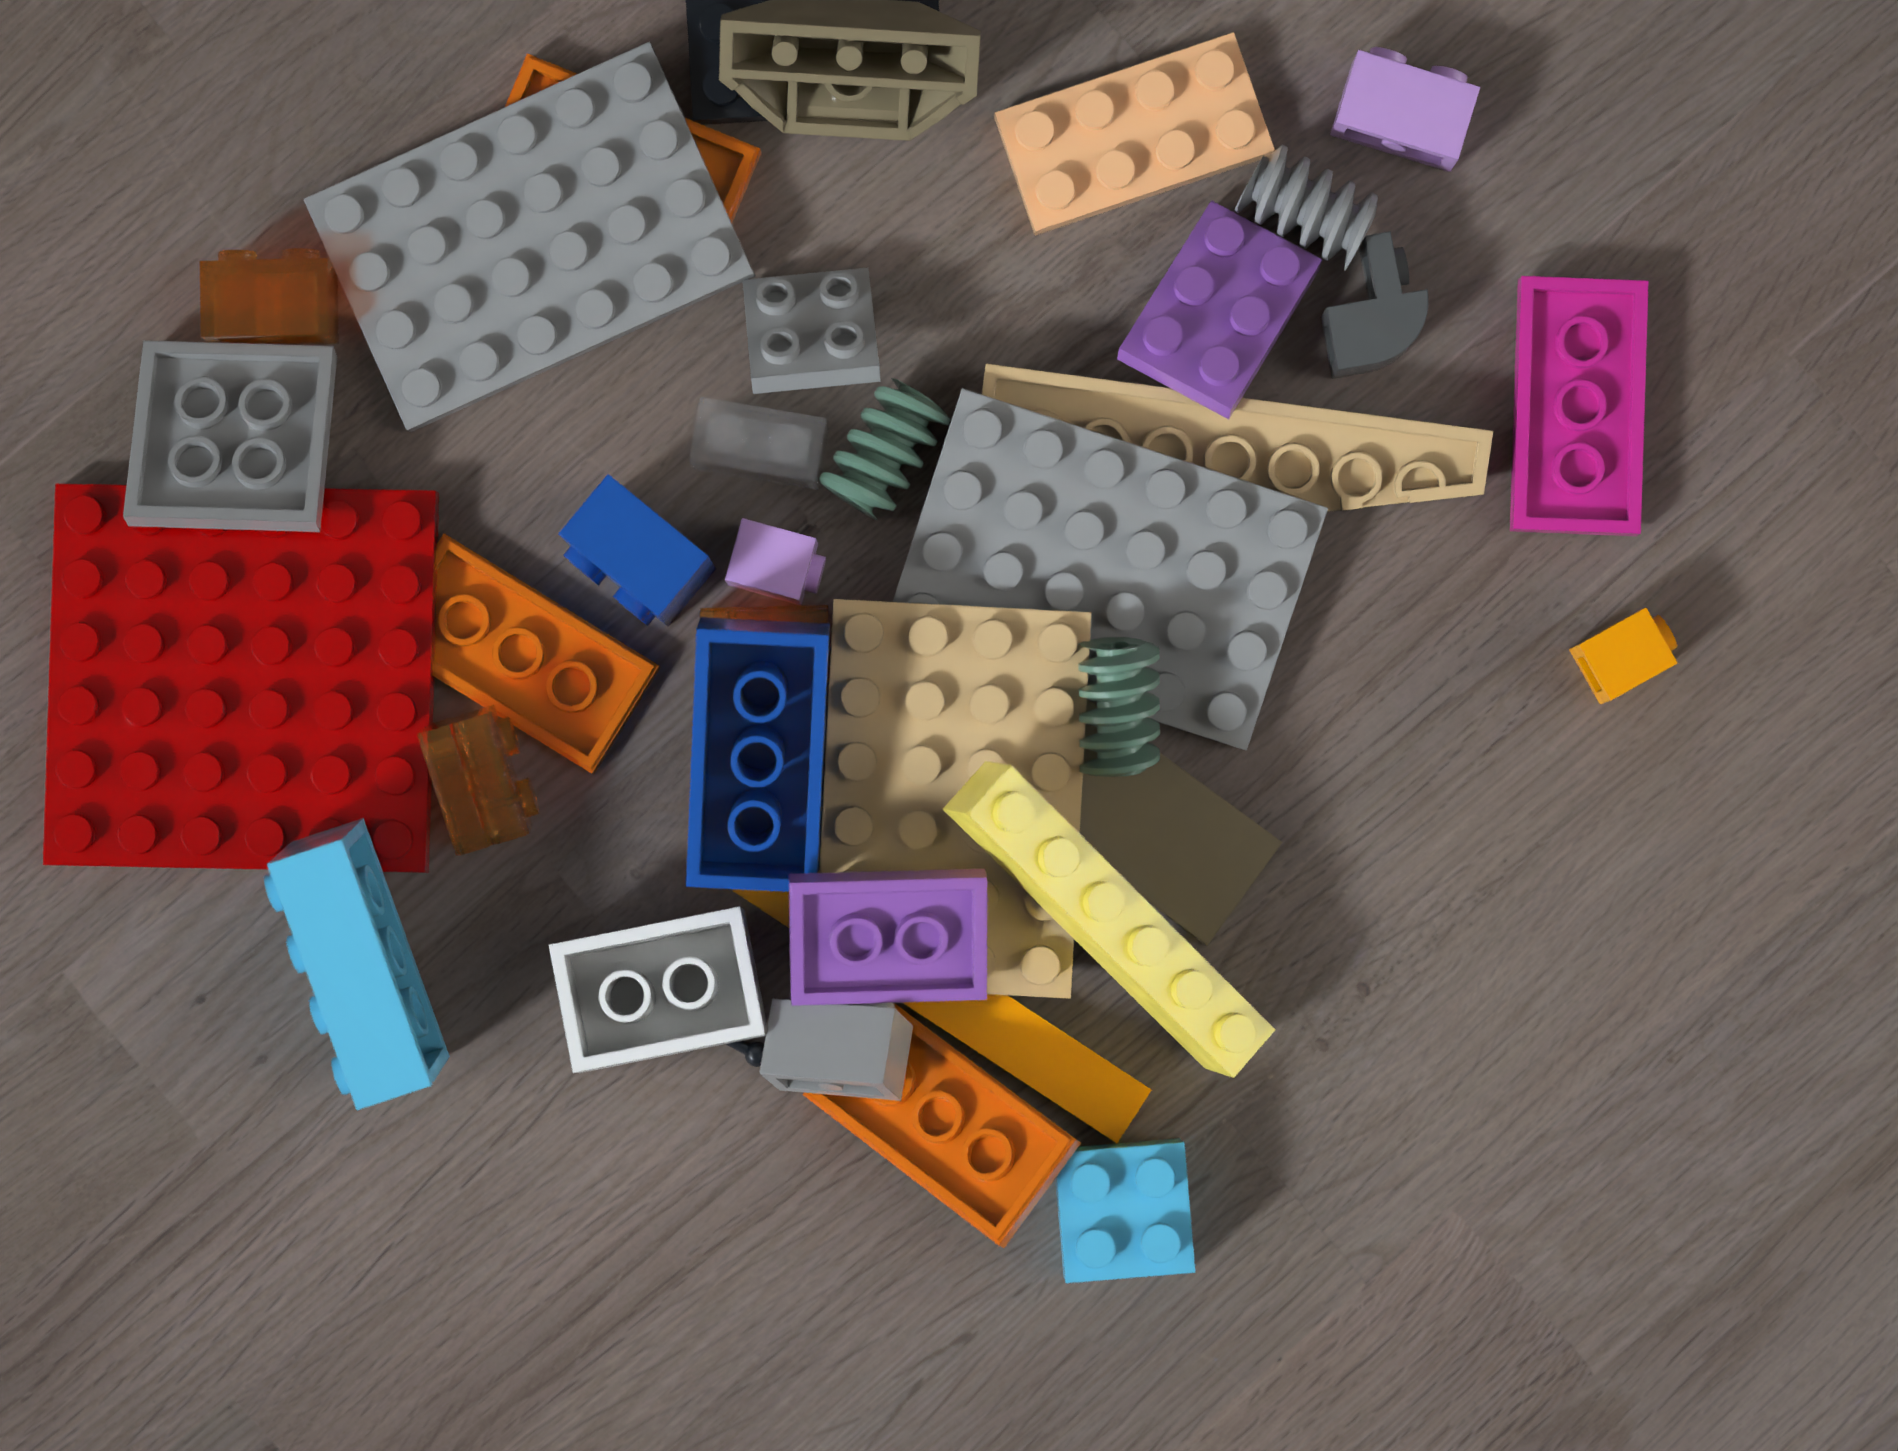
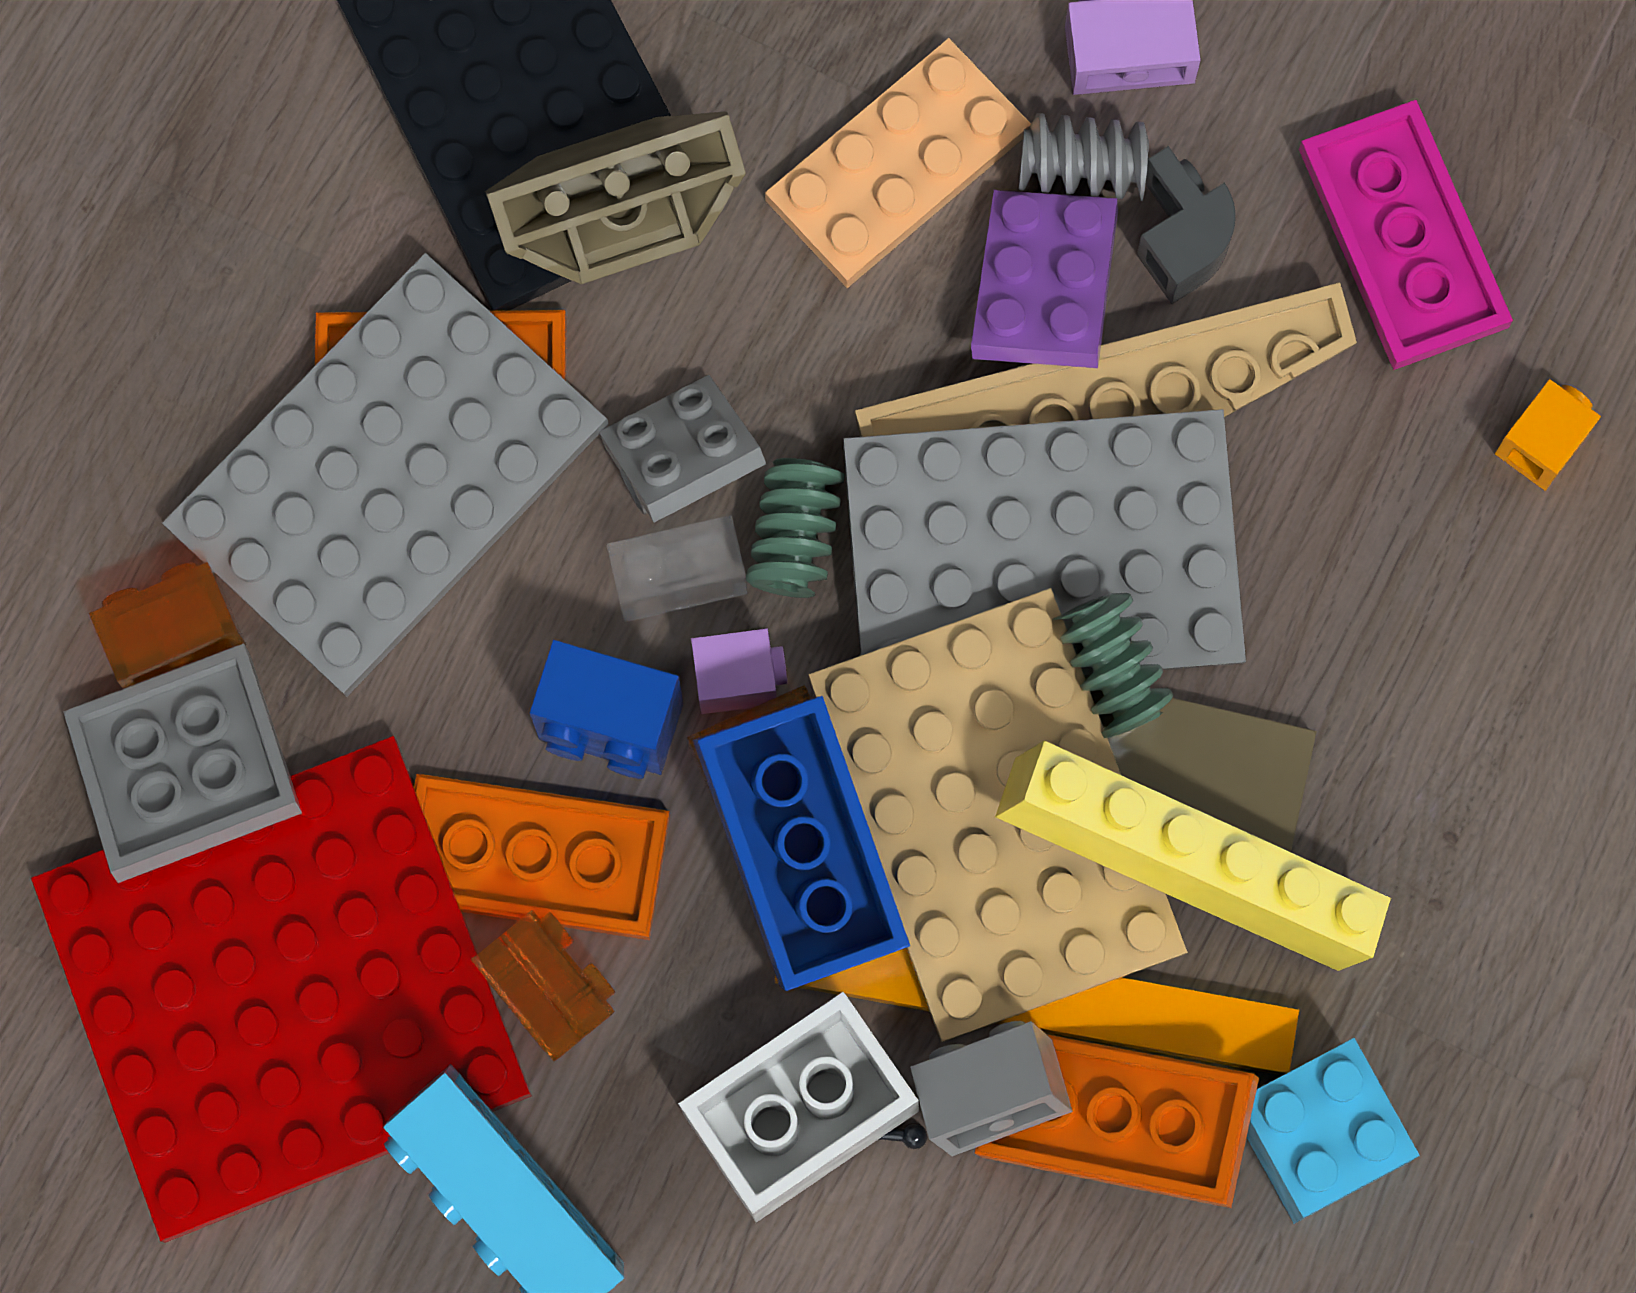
camera: 20 degrees left, 10 degrees down
medium lavender plate [789,868,987,1006] -> none

